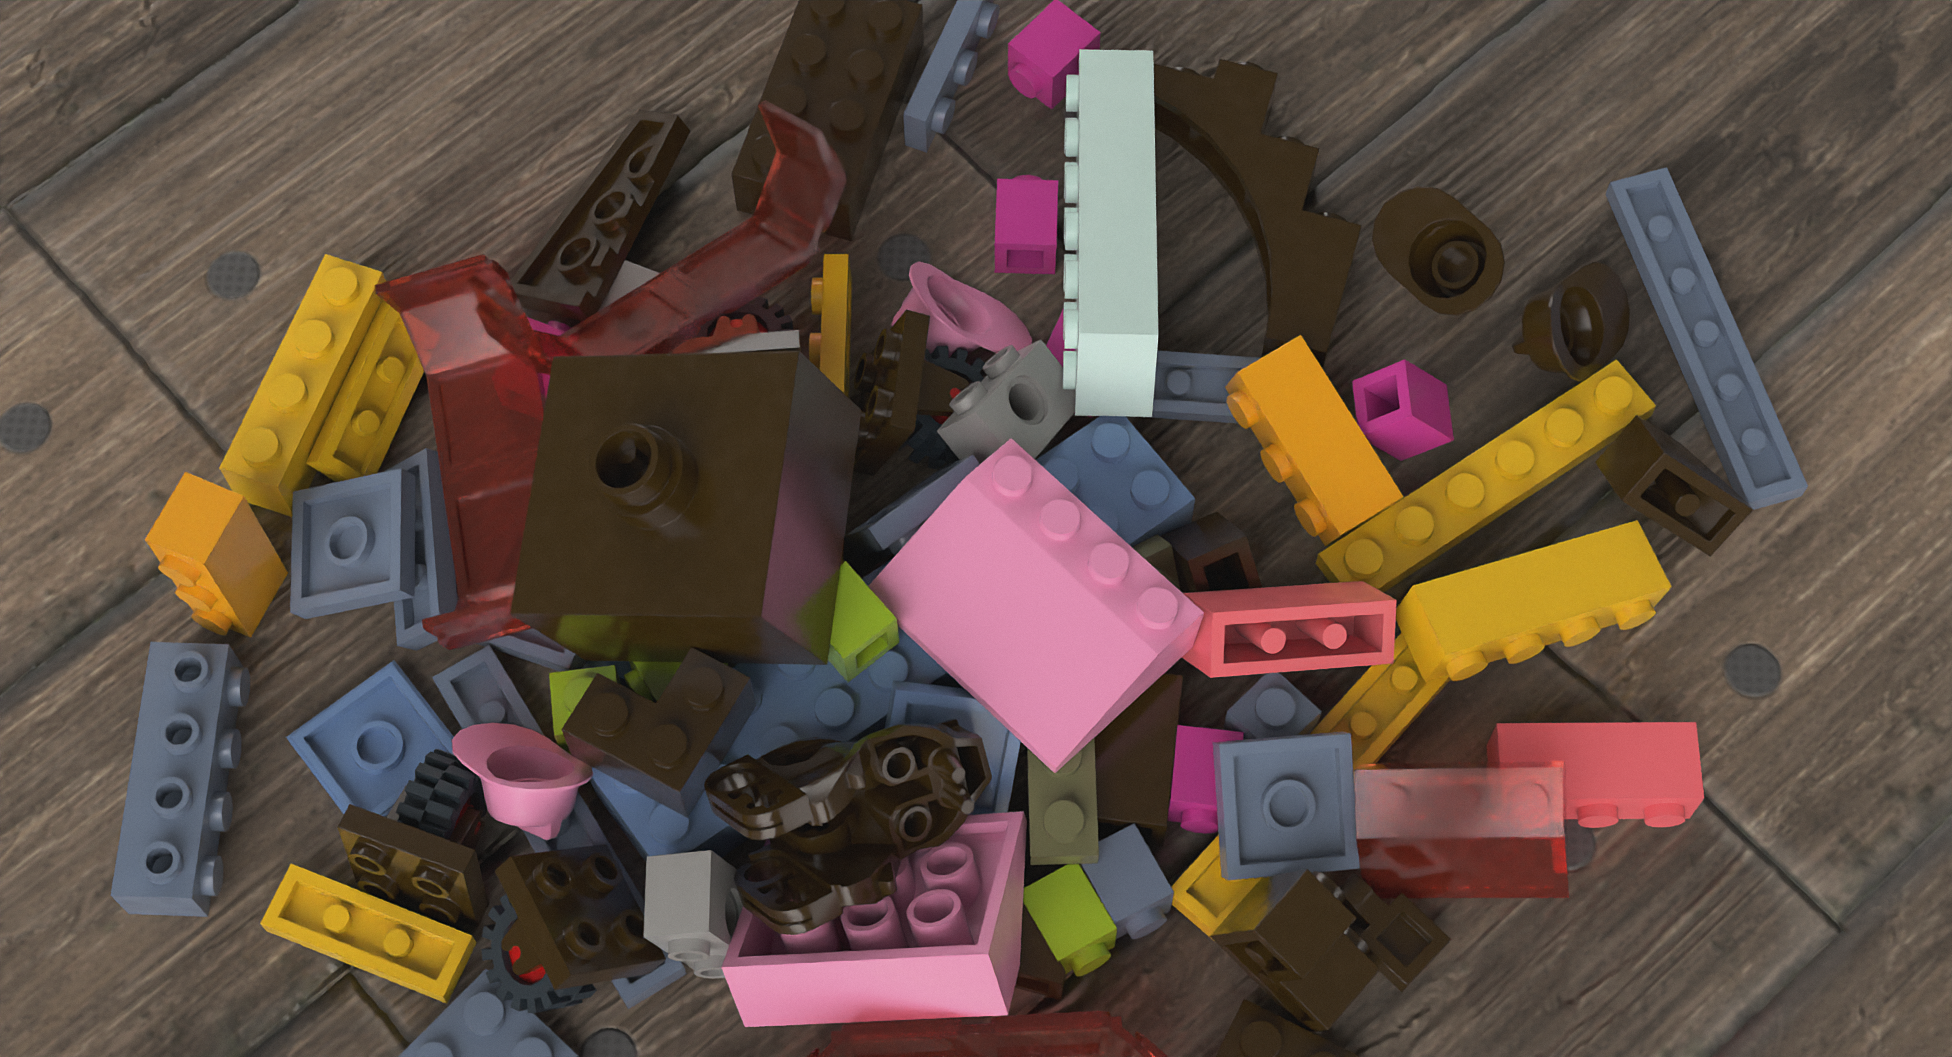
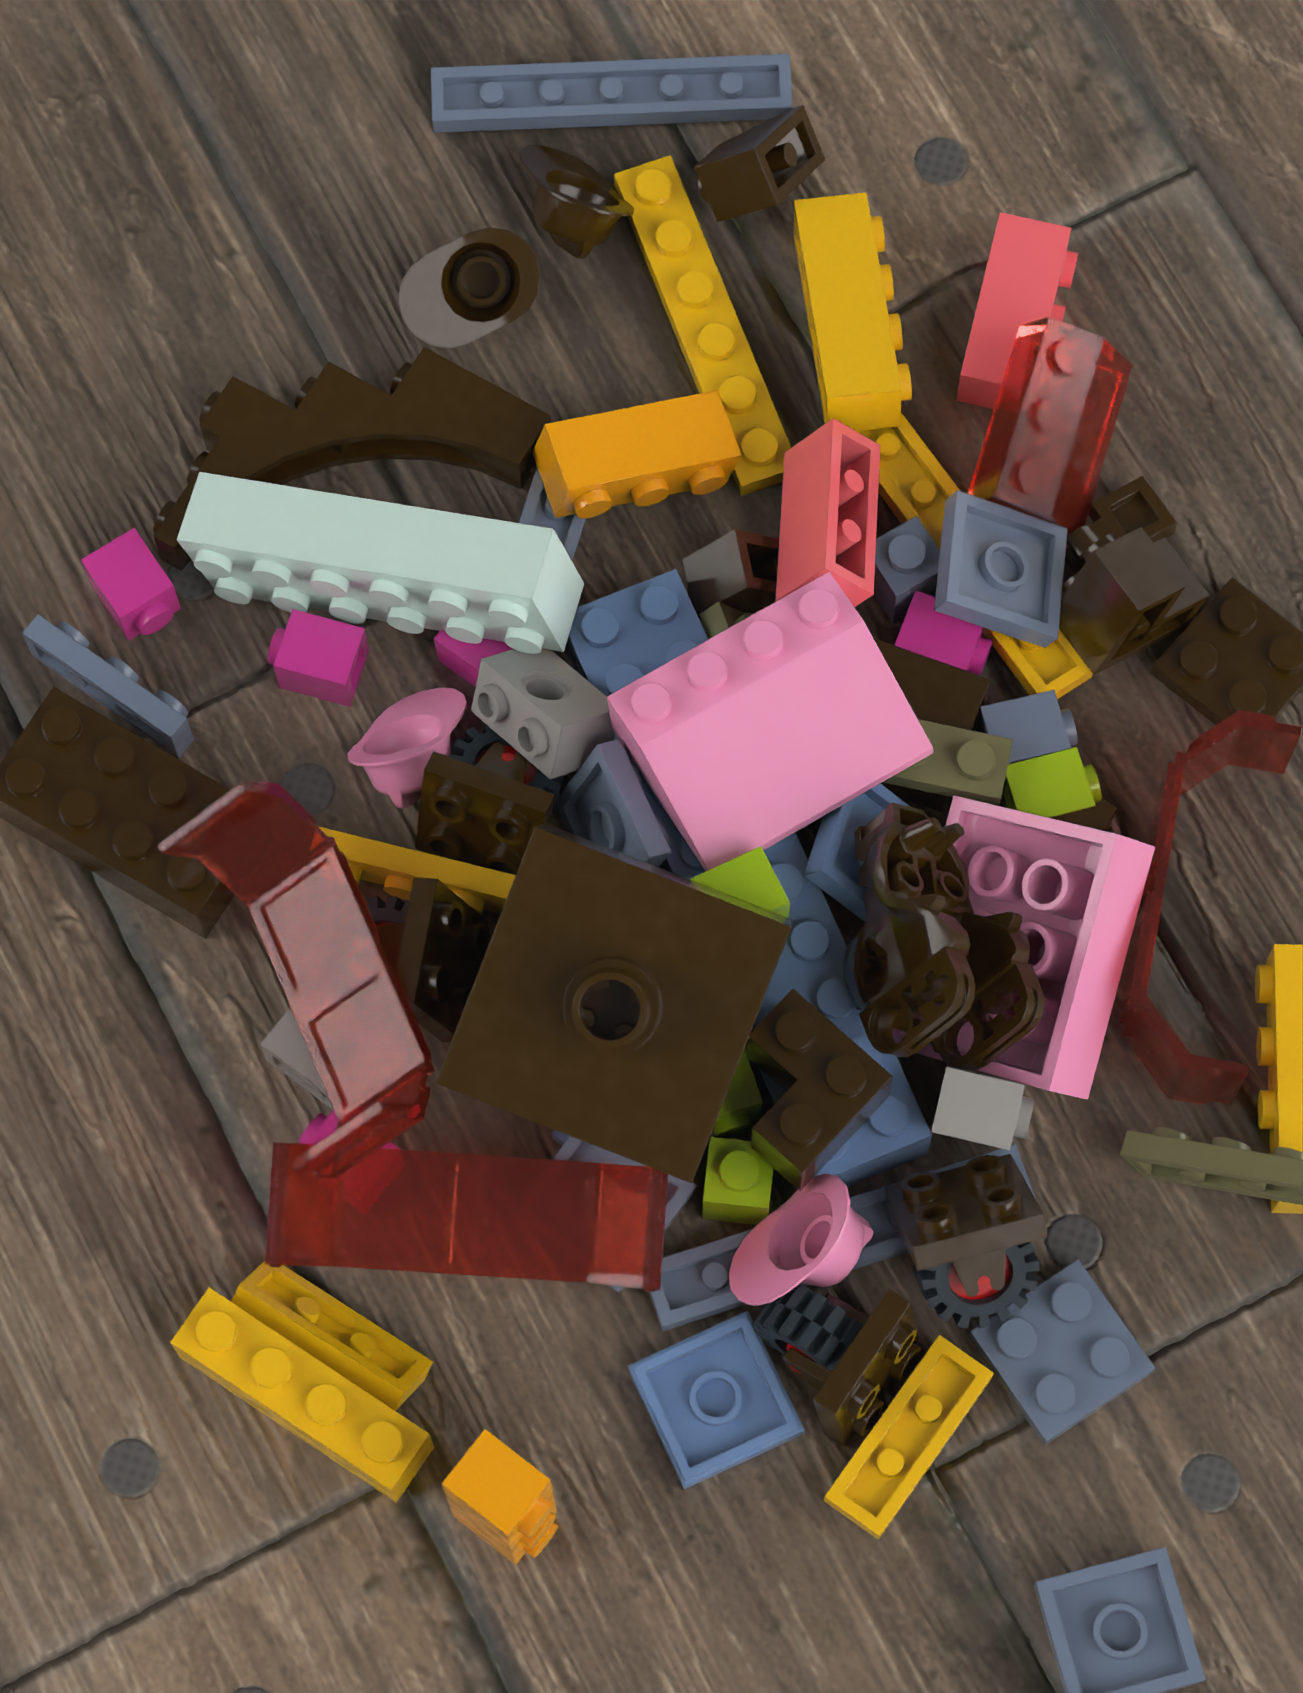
camera: 75 degrees left, 5 degrees up
sand blue brick [111,642,250,917] -> none
sand blue plate [290,468,416,619] -> none
sand blue plate [385,448,460,651] -> none
dark brown wing [503,110,691,323] -> none
dark pink brick [1352,359,1454,461] -> none

